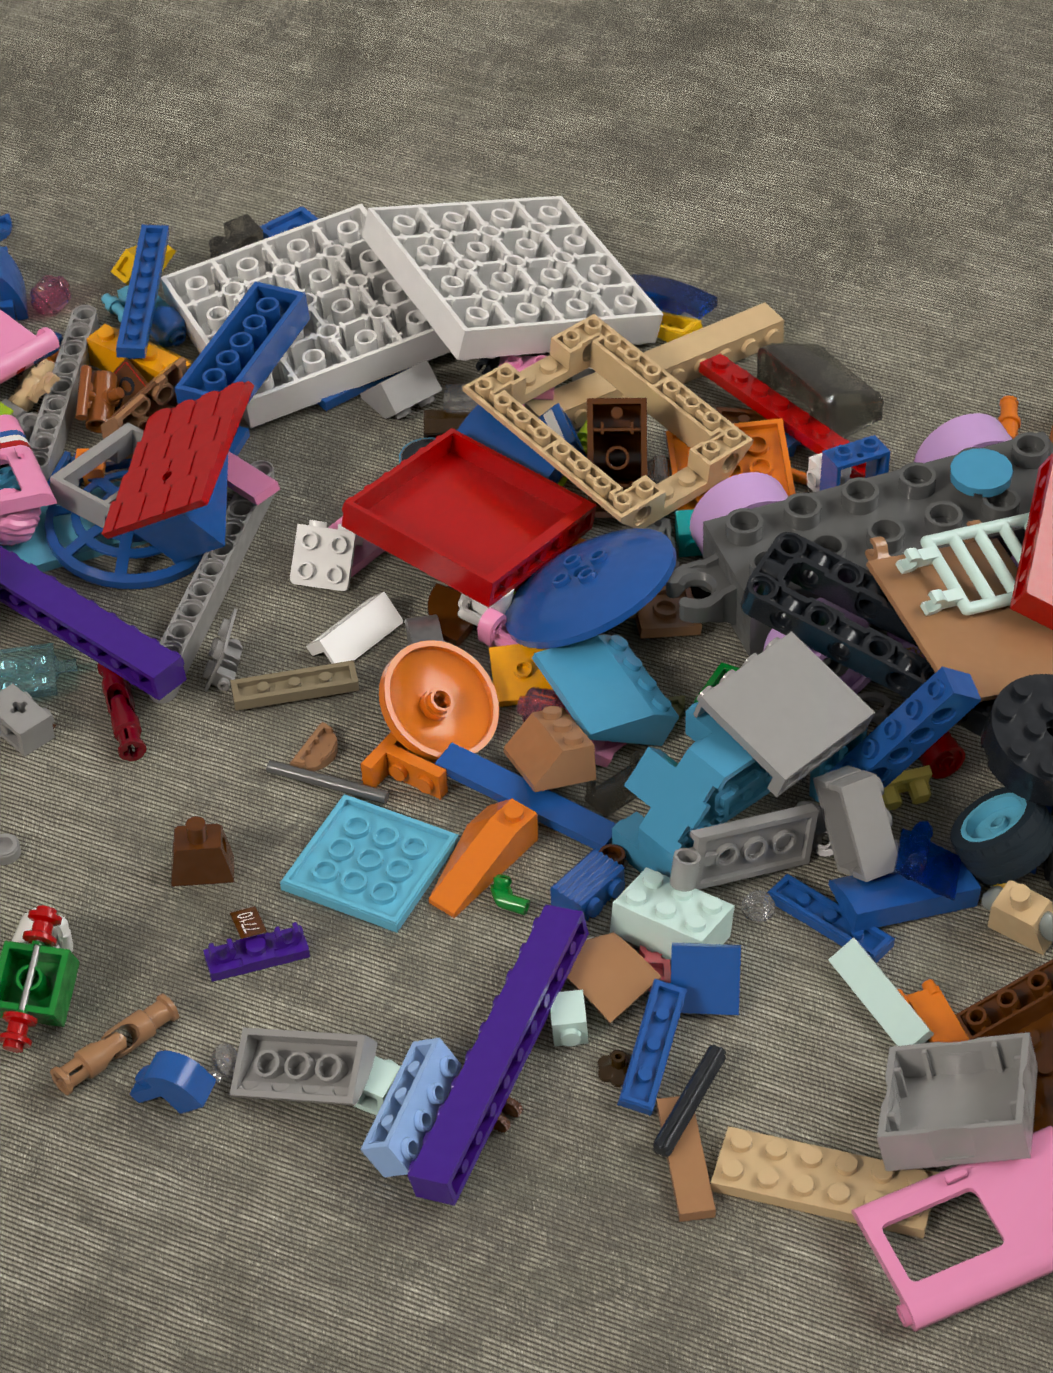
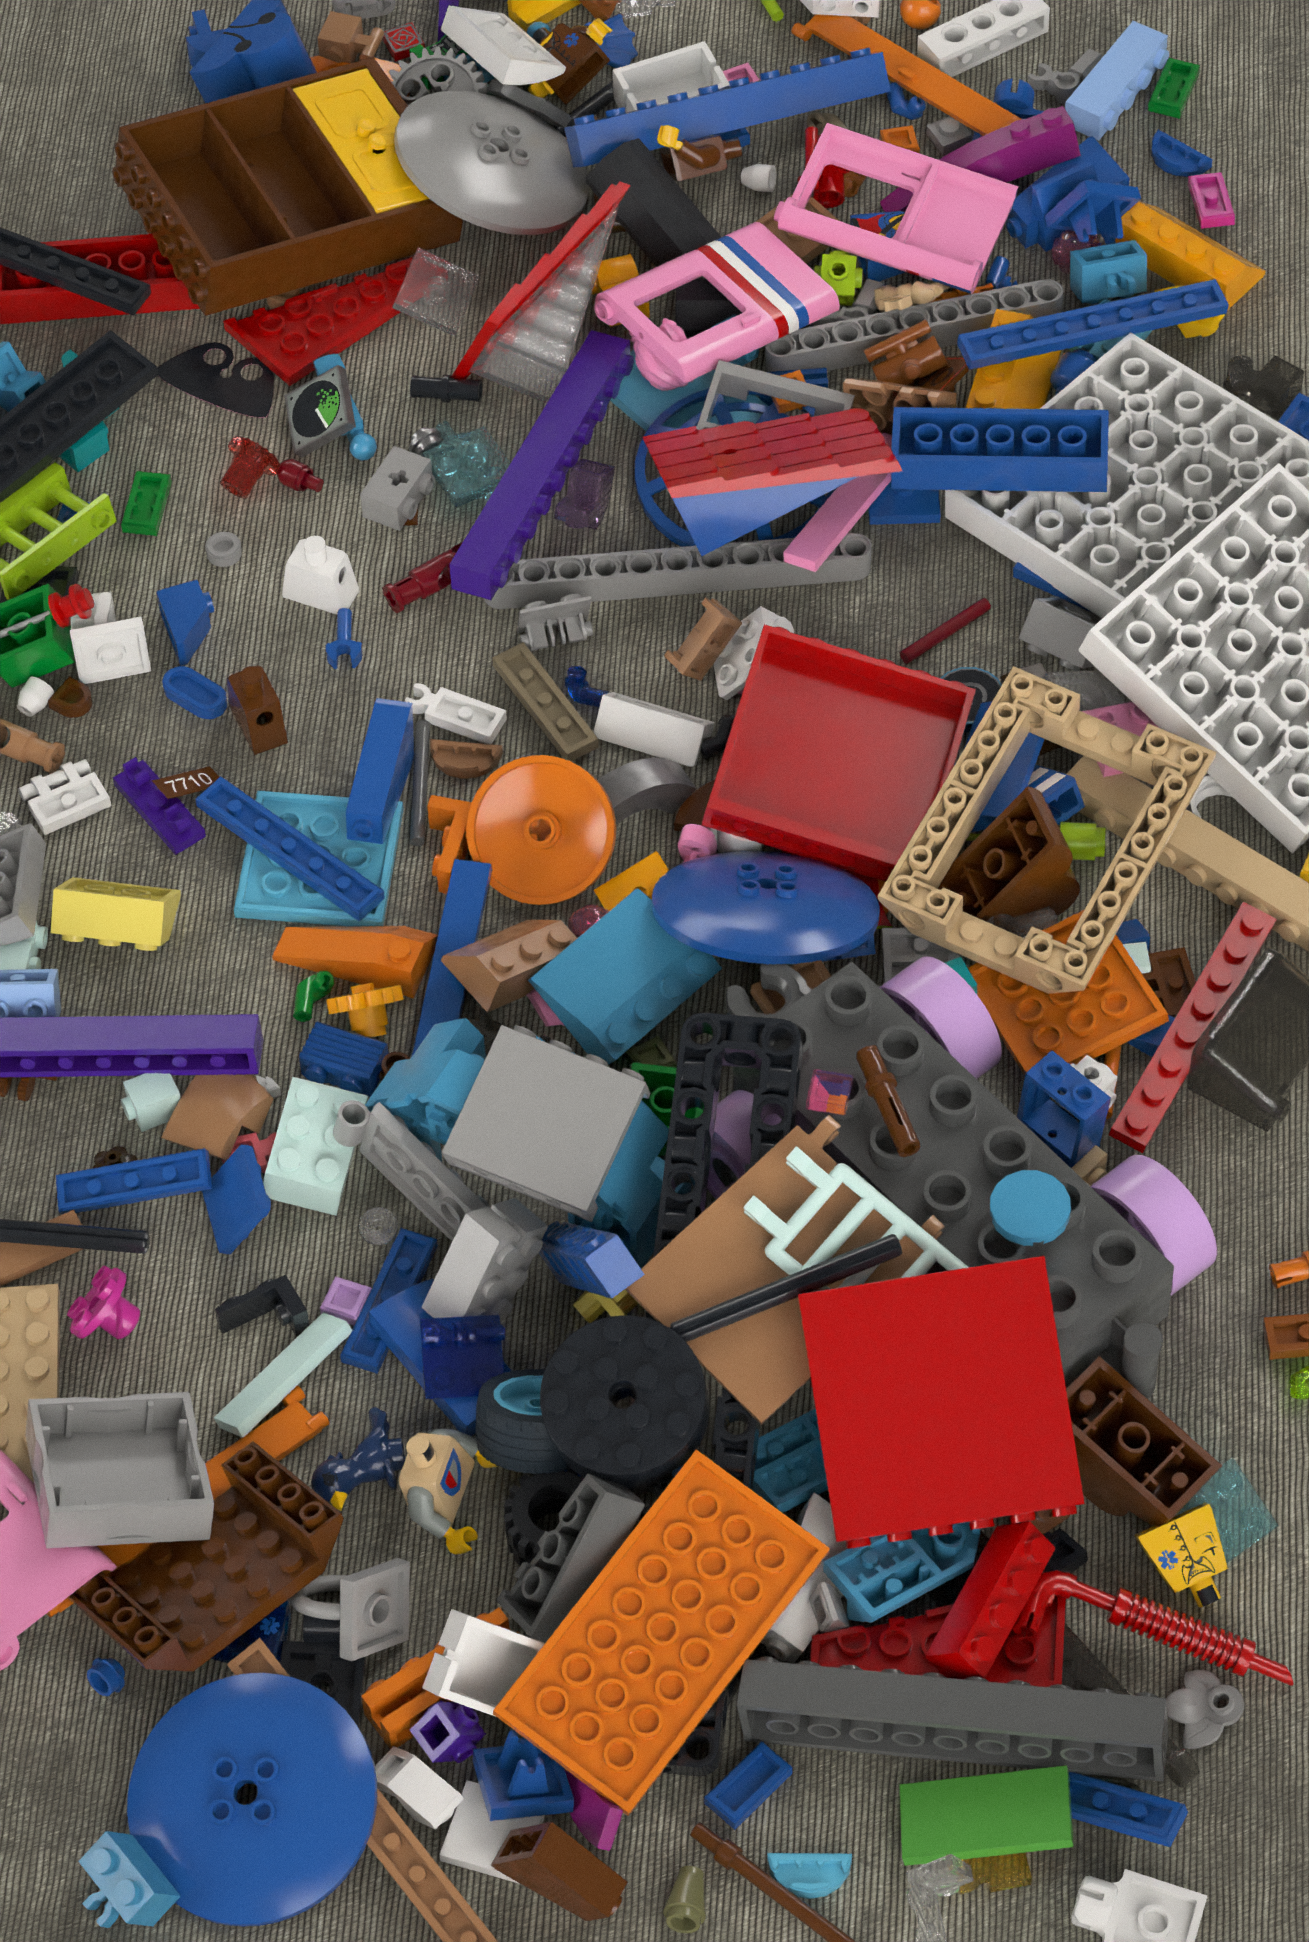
camera: 70 degrees right, 10 degrees up
none -> white hose [17,677,54,717]
none -> white plate [18,759,111,835]
none -> reddish brown tile [48,676,92,718]
none -> light yellow slope [50,877,181,951]
none -> dark pink plate [67,1265,140,1339]
none -> white tile [70,617,151,684]
none -> blue slope [156,580,214,666]
none -> blue tile [162,666,227,719]
none -> blue tile [195,776,385,922]
none -> black bracket [215,1275,309,1337]
none -> white torso [282,536,359,614]
none -> dark blue animal [311,1407,405,1511]
none -> lavender tile [320,1276,372,1326]
none -> blue bar [326,608,363,669]
none -> light orange plant [326,982,404,1038]
none -> blue slope [346,698,414,844]
none -> white plate [405,683,507,744]
none -> clear purple brick [554,458,615,530]
none -> clear blue arm [564,666,610,708]
none -> medium nougat hinge [664,597,742,681]
none -> black axle [670,1234,902,1342]
none -> black arm [700,714,735,760]
none -> clear pink tile [806,1069,853,1116]
none -> reddish brown pin [856,1045,921,1157]
none -> dark red bar [899,598,991,664]
none -> blue plate [1045,179,1141,245]
none -> dark azure brick [1070,240,1147,304]
none -> light orange slope [1116,201,1266,309]
none -> dark pink plate [1188,172,1235,229]

